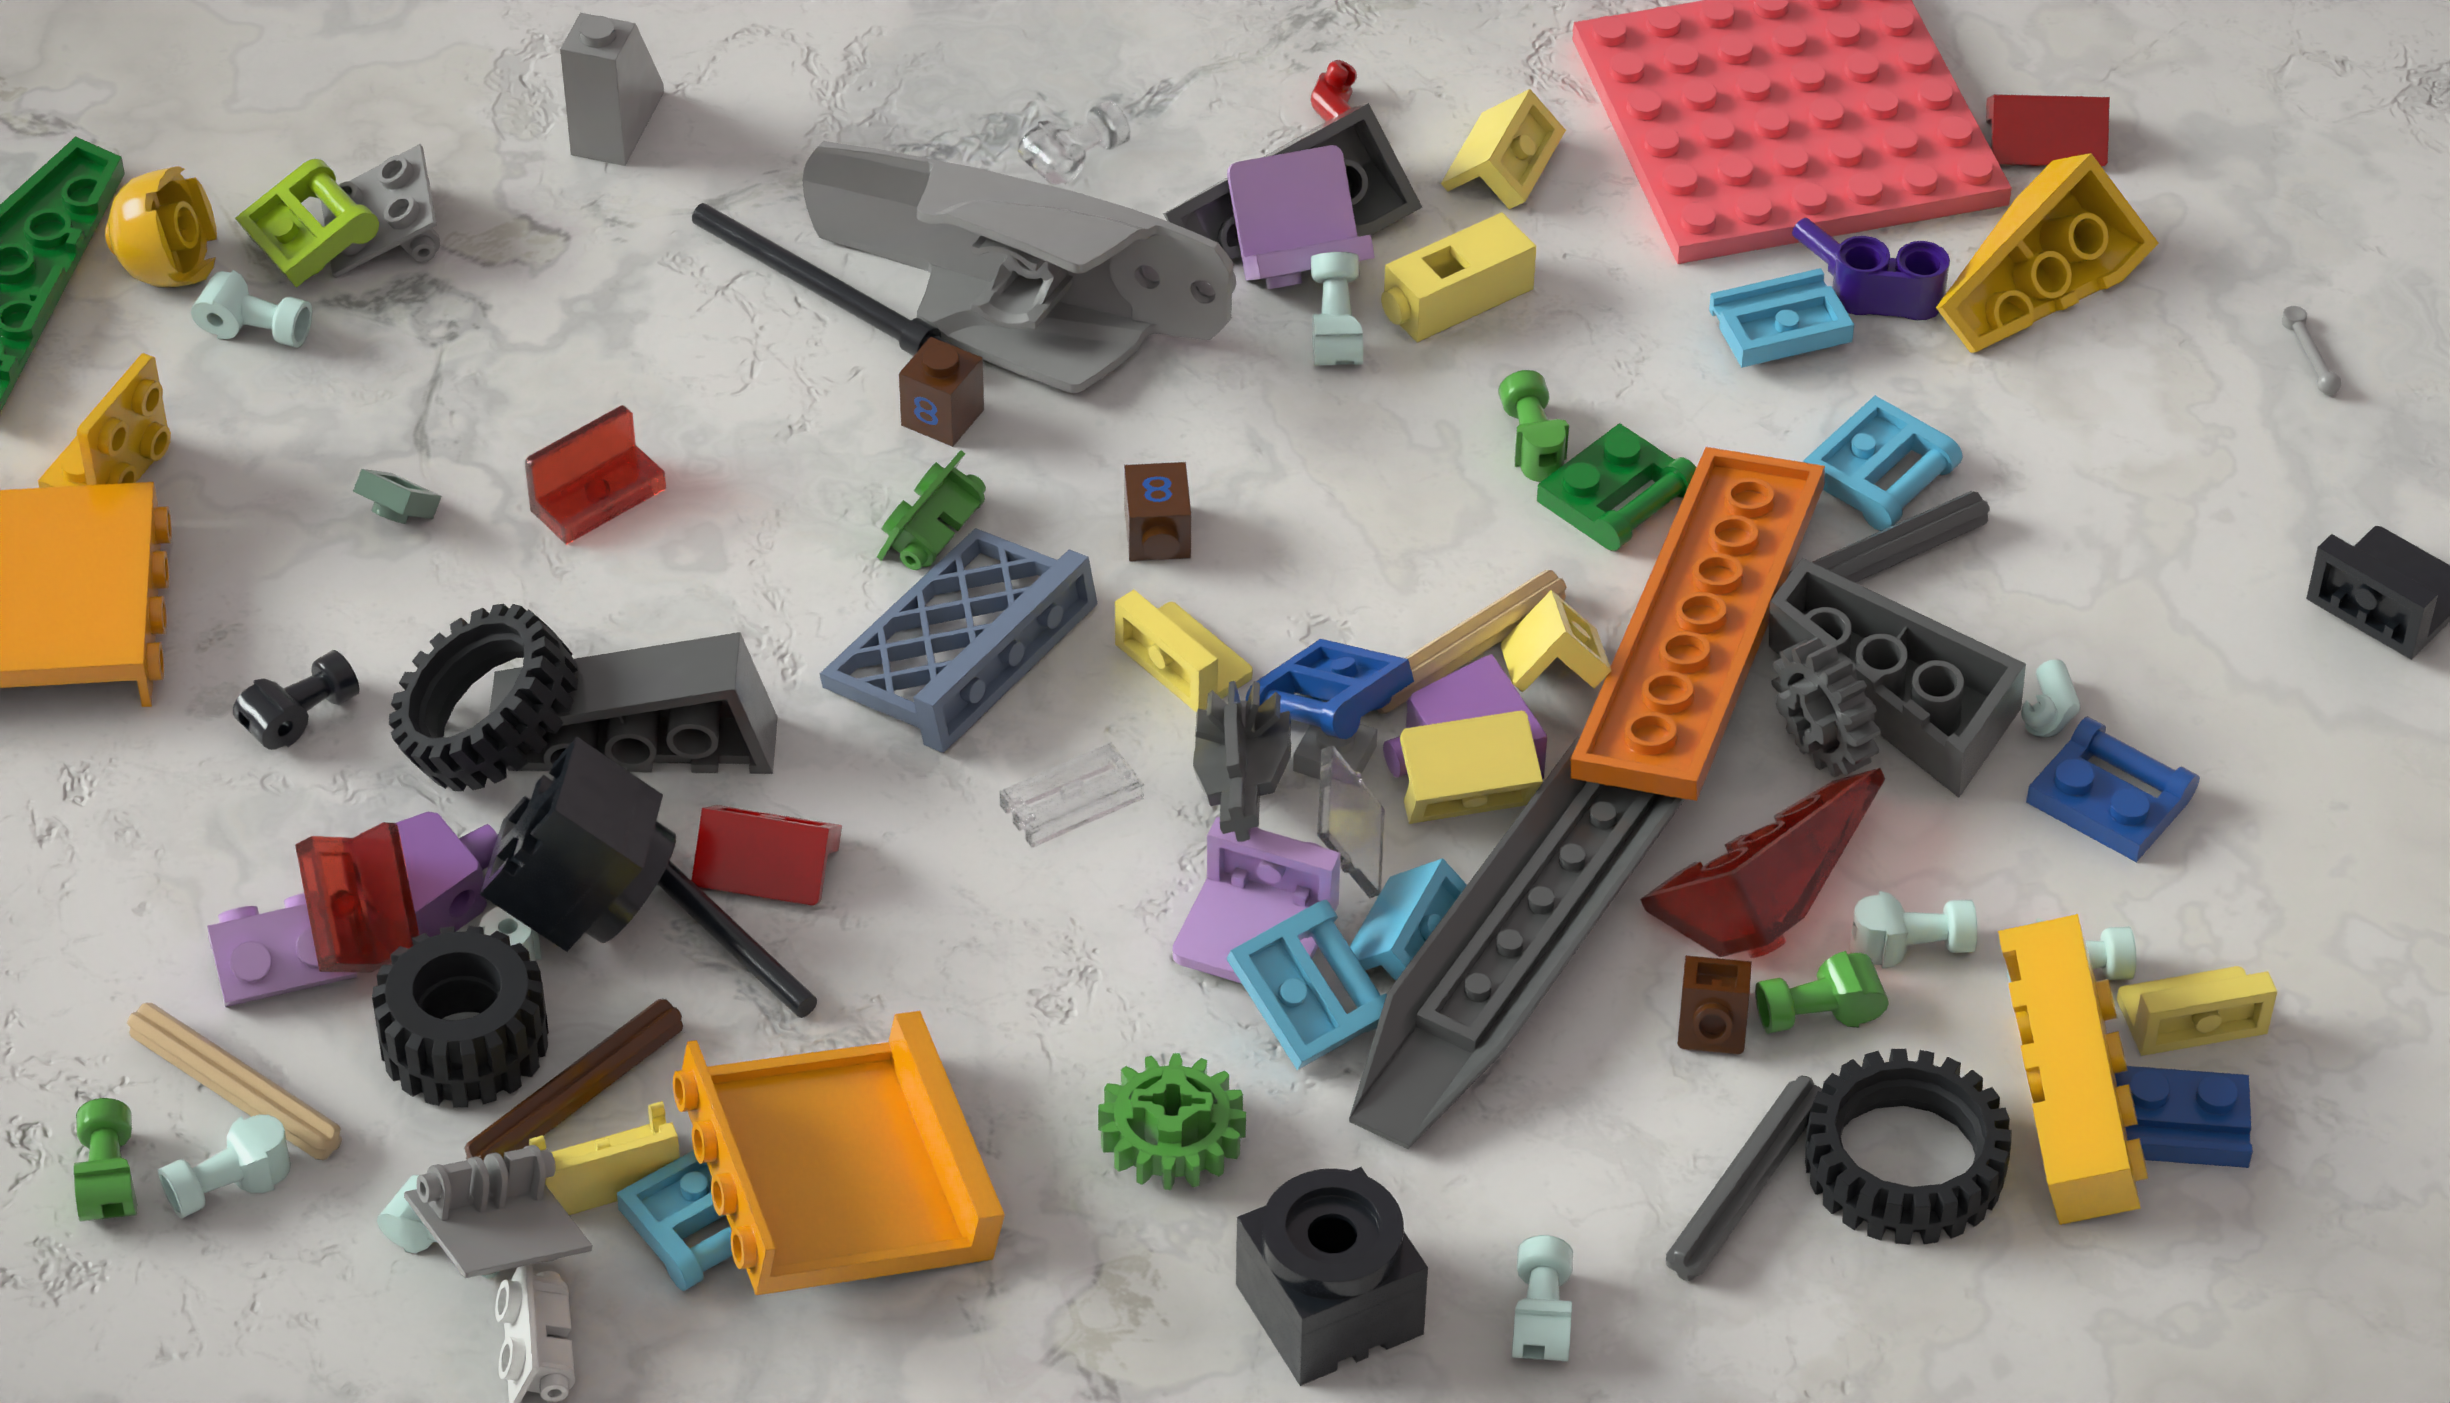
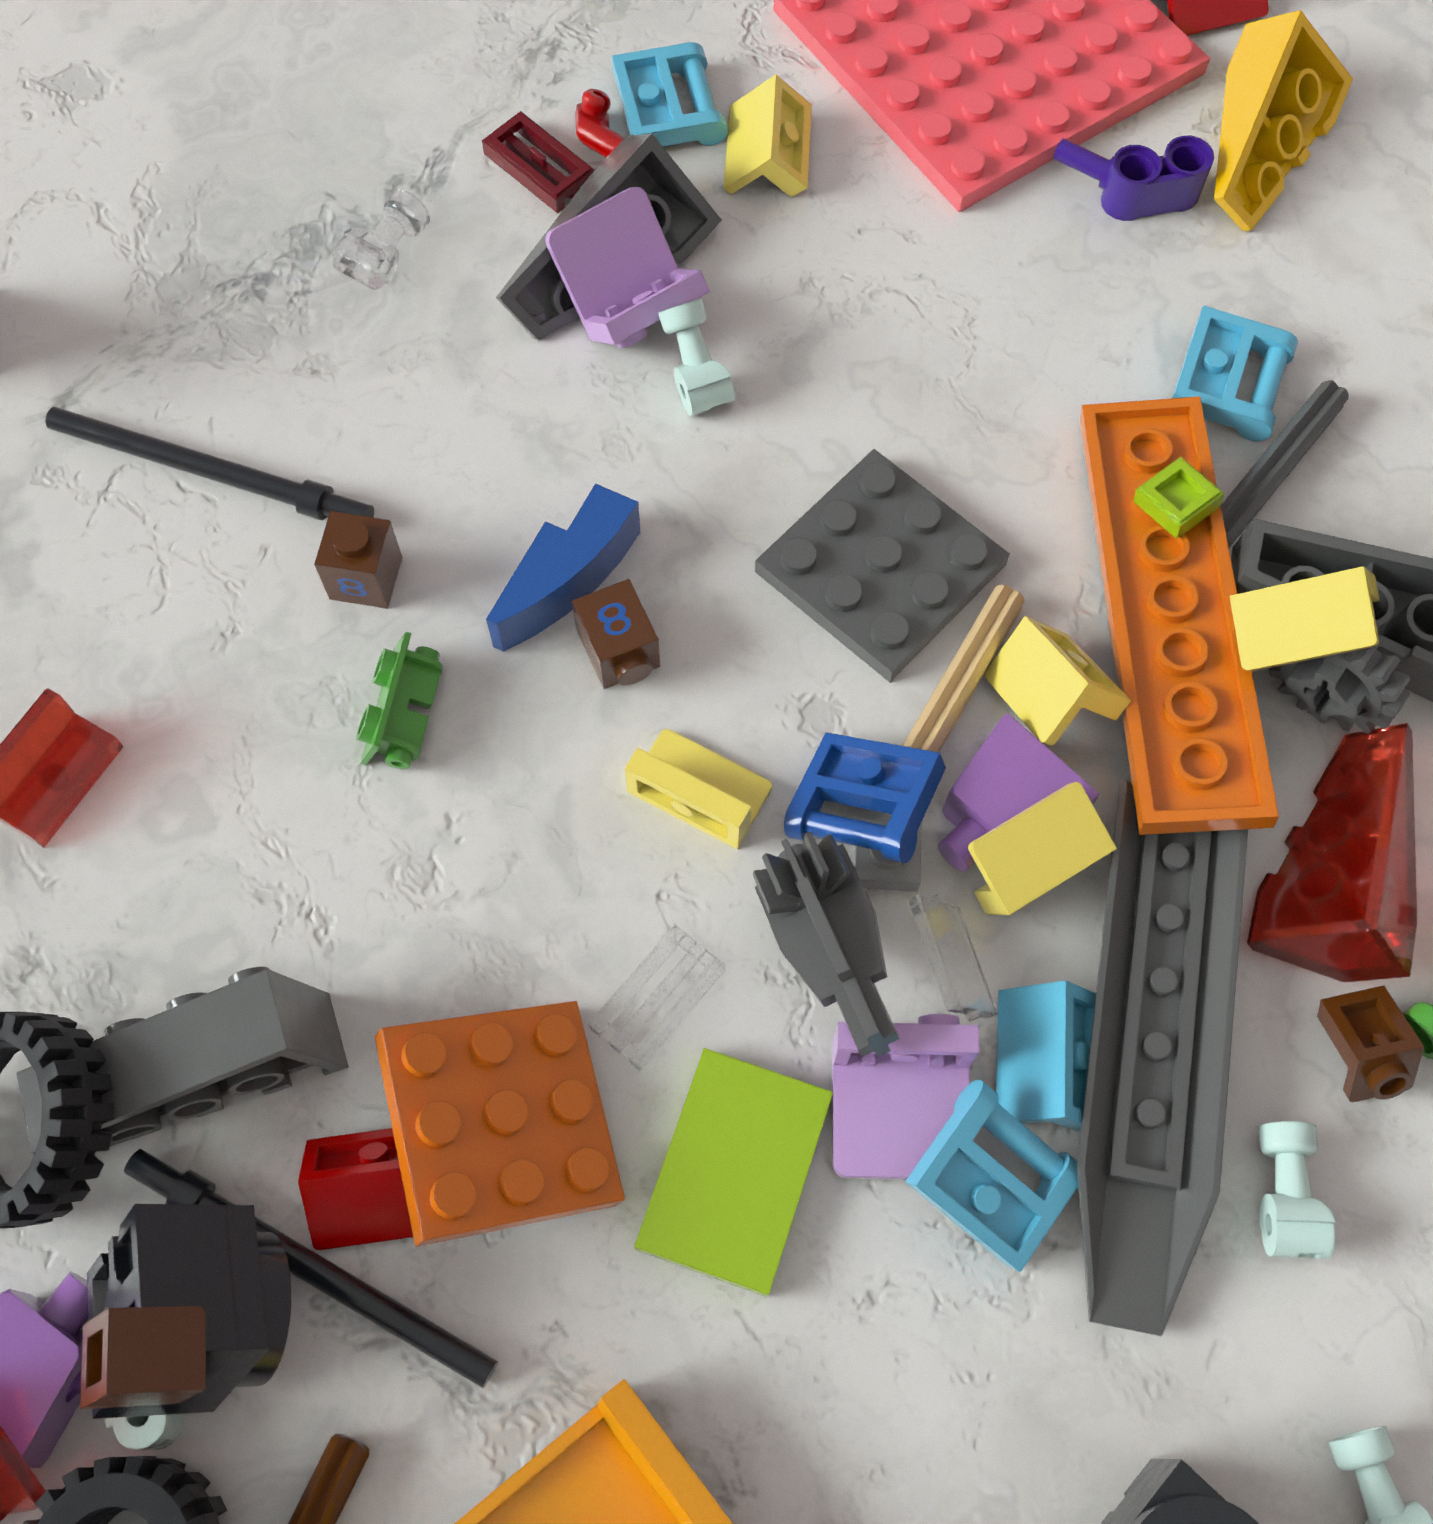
camera: 20 degrees left, 20 degrees up
light grey piece [802,141,1236,393] -> none
sand blue fence [819,528,1098,753] -> none
bright green gear [1098,1053,1246,1190] -> none
light yellow brick [1381,212,1536,343] -> none
bright green leg [1498,370,1569,482] -> none
green plate [1537,423,1697,551] -> none
medium azure plate [1709,268,1854,368] -> none
none -> reddish brown panel [80,1306,206,1409]
none -> orange plate [375,1001,625,1247]
none -> dark red tile [482,111,595,213]
none -> blue slope [486,483,641,652]
none -> medium azure plate [612,42,728,147]
none -> lime tile [634,1048,833,1297]
none -> dark grey plate [755,449,1010,682]
none -> lime tile [1134,457,1225,539]
none -> light yellow panel [1230,566,1380,671]
none -> light aqua leg [1258,1121,1336,1259]

